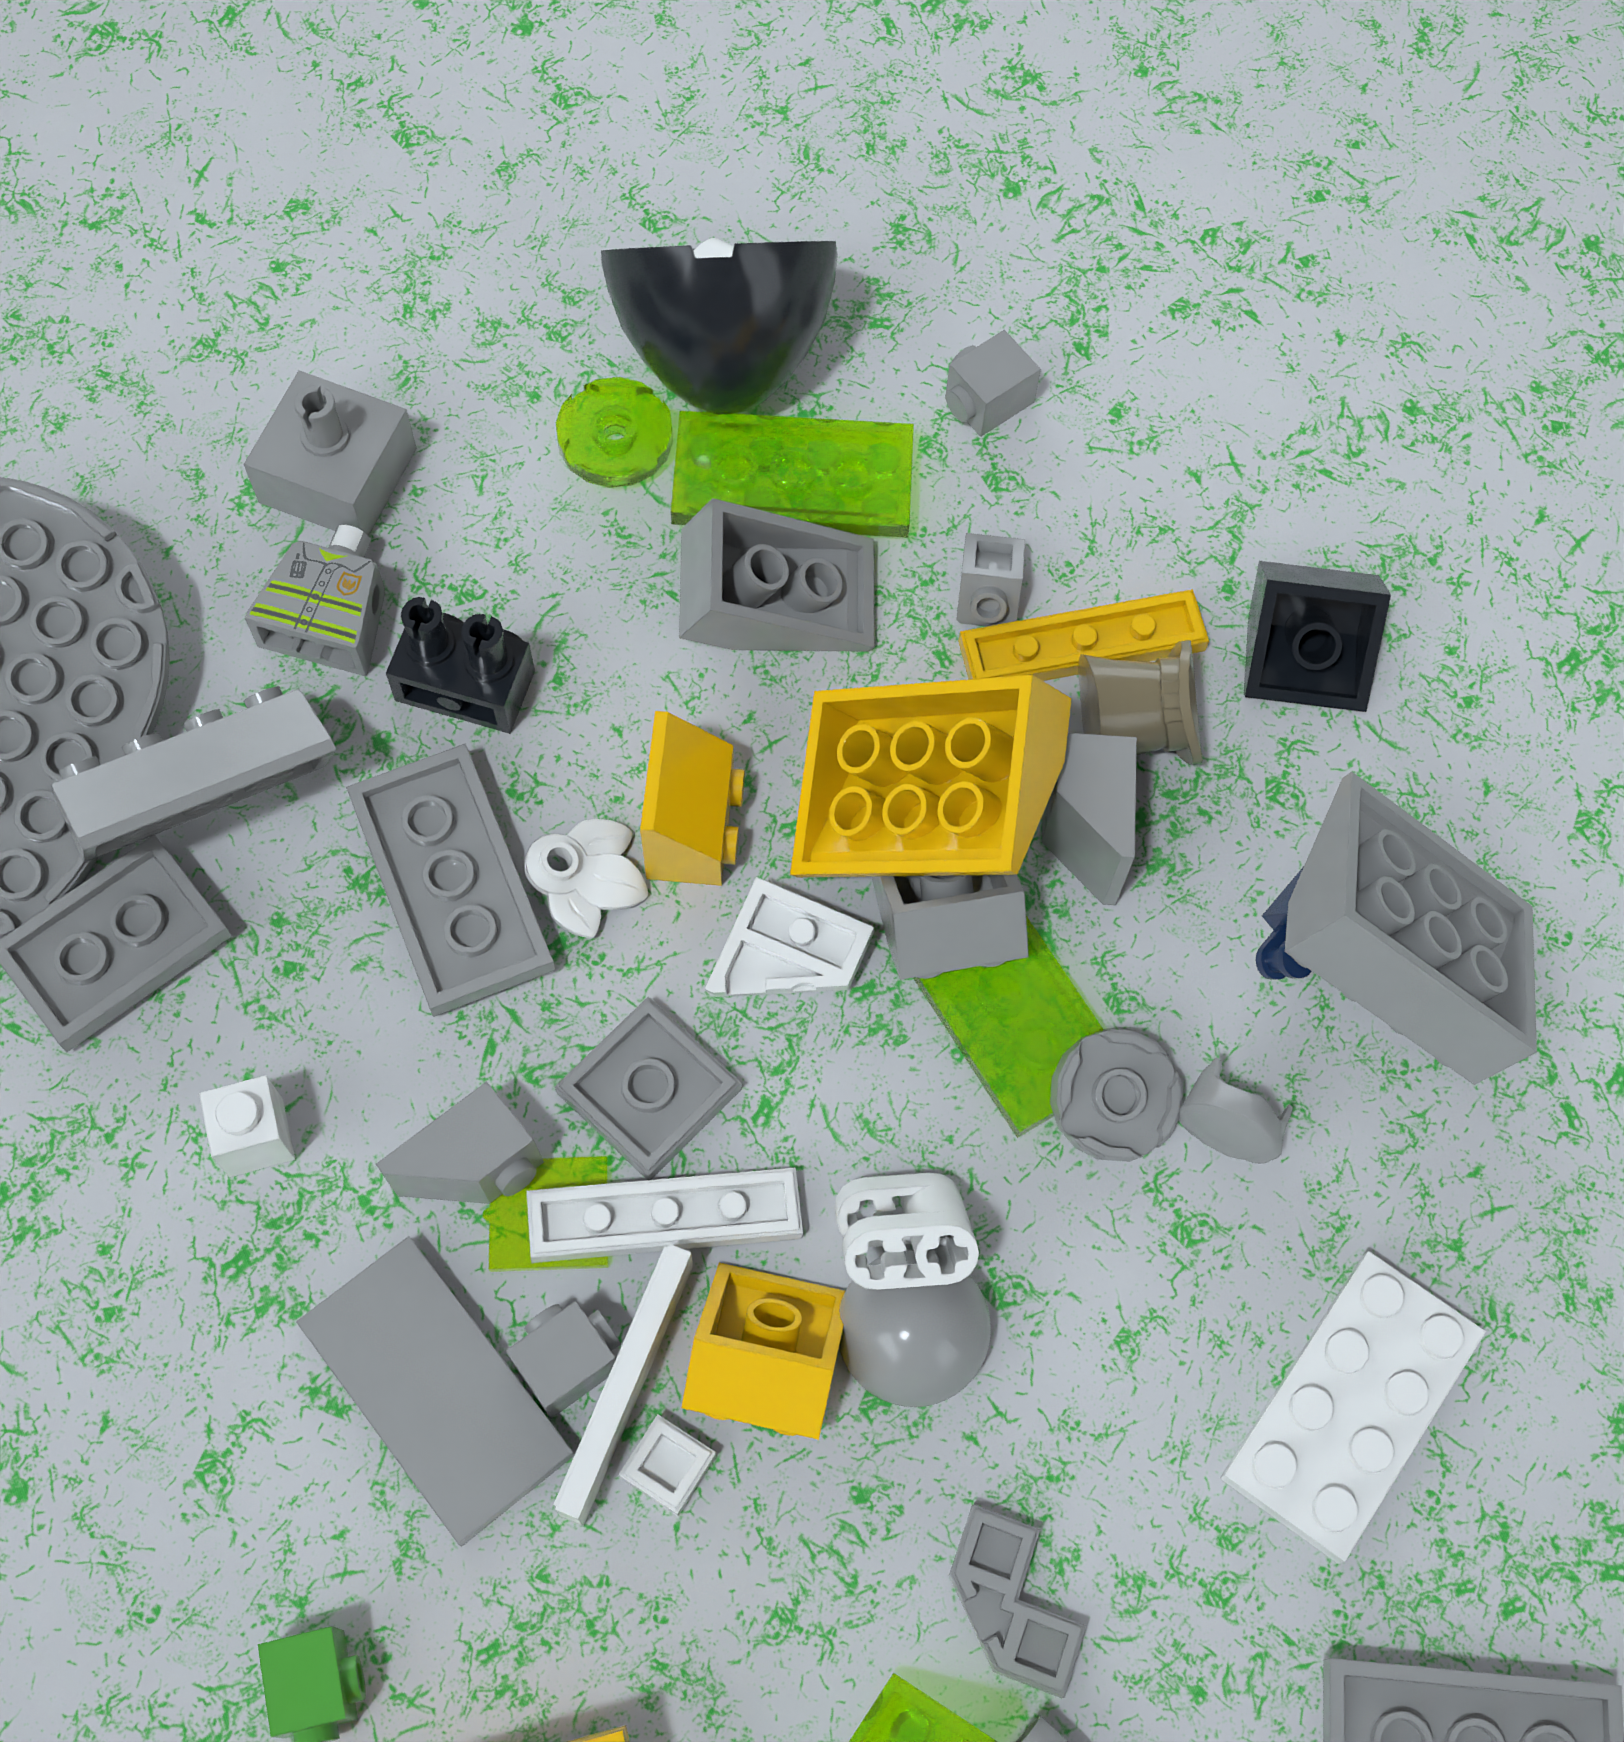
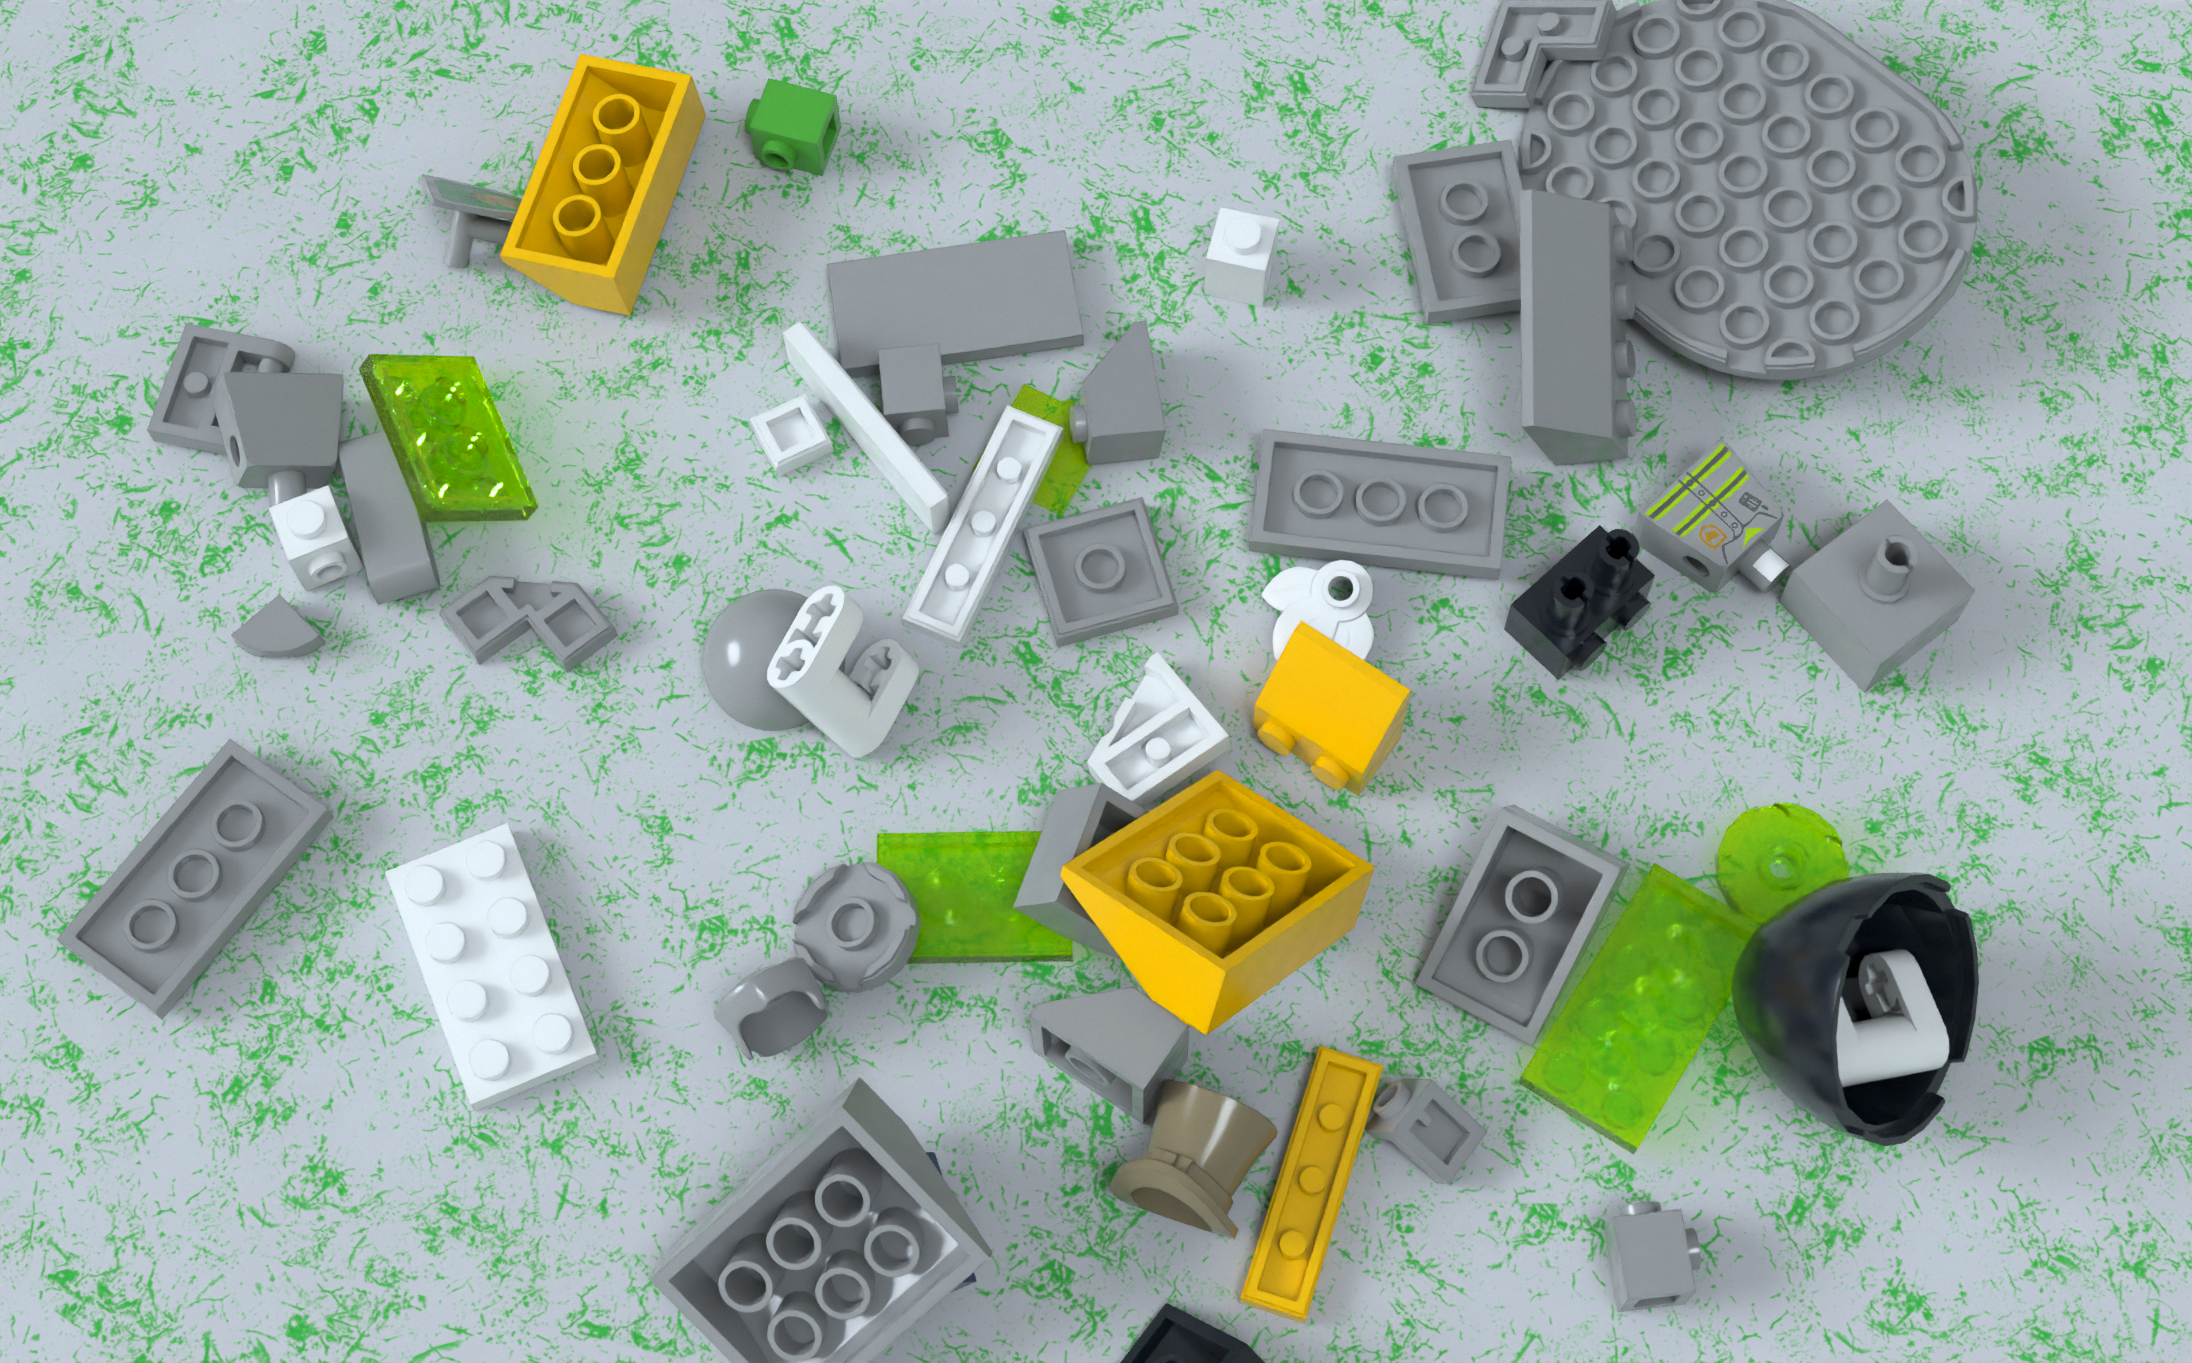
camera: 125 degrees right, 0 degrees up
yellow slope [681,1262,845,1440] -> none

